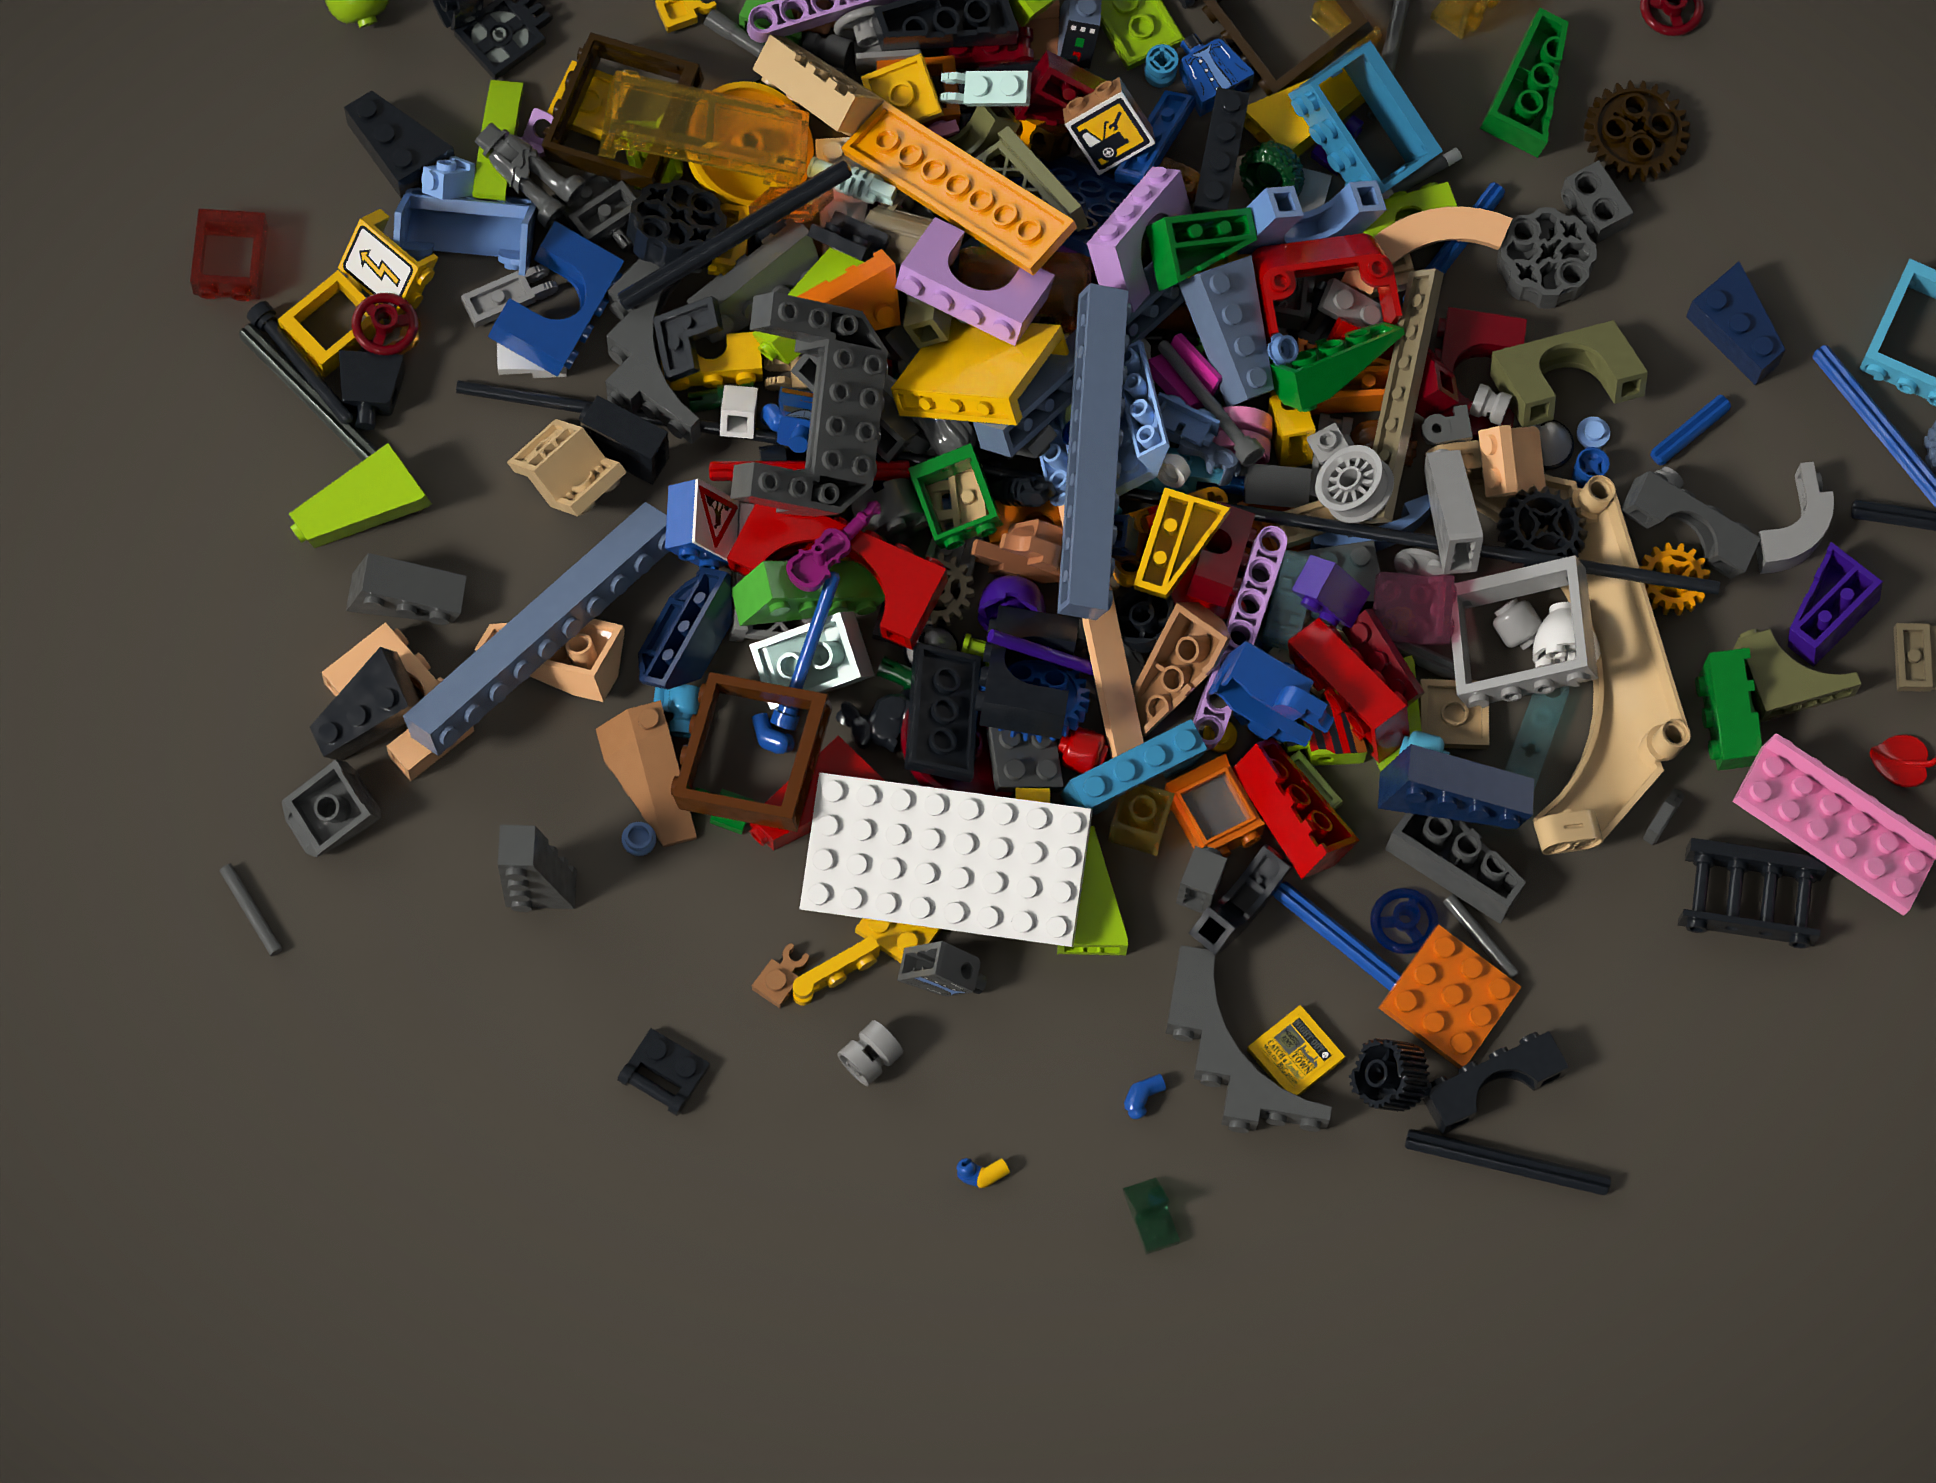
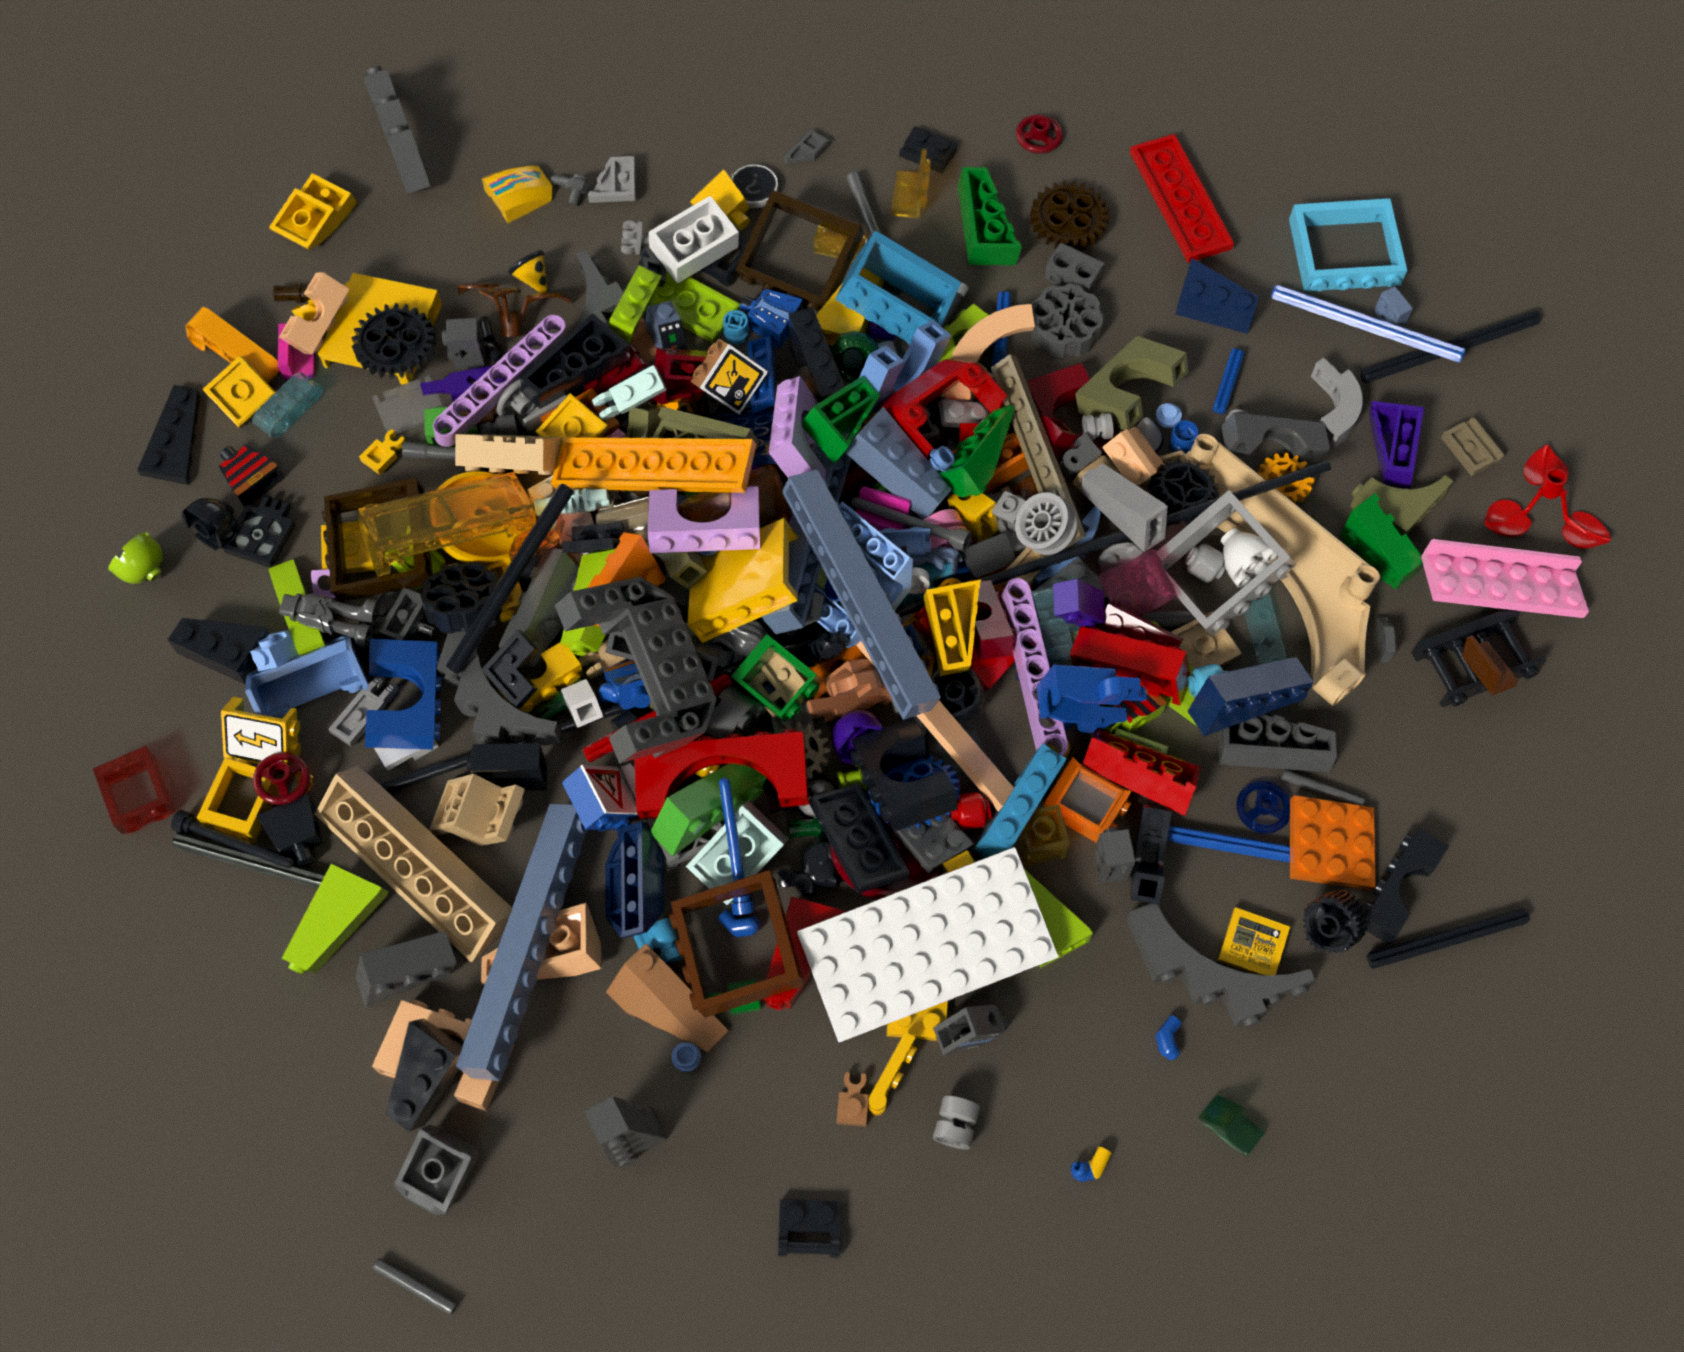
camera: 25 degrees left, 5 degrees down
magenta piece [786,500,881,592] -> none
dark purple bar [987,629,1094,676] -> none
medium nougat wedge [1133,602,1231,737] -> none
none -> tan slope [315,765,512,963]
none -> red plate [1130,134,1234,263]
none -> reddish brown panel [1462,635,1518,696]

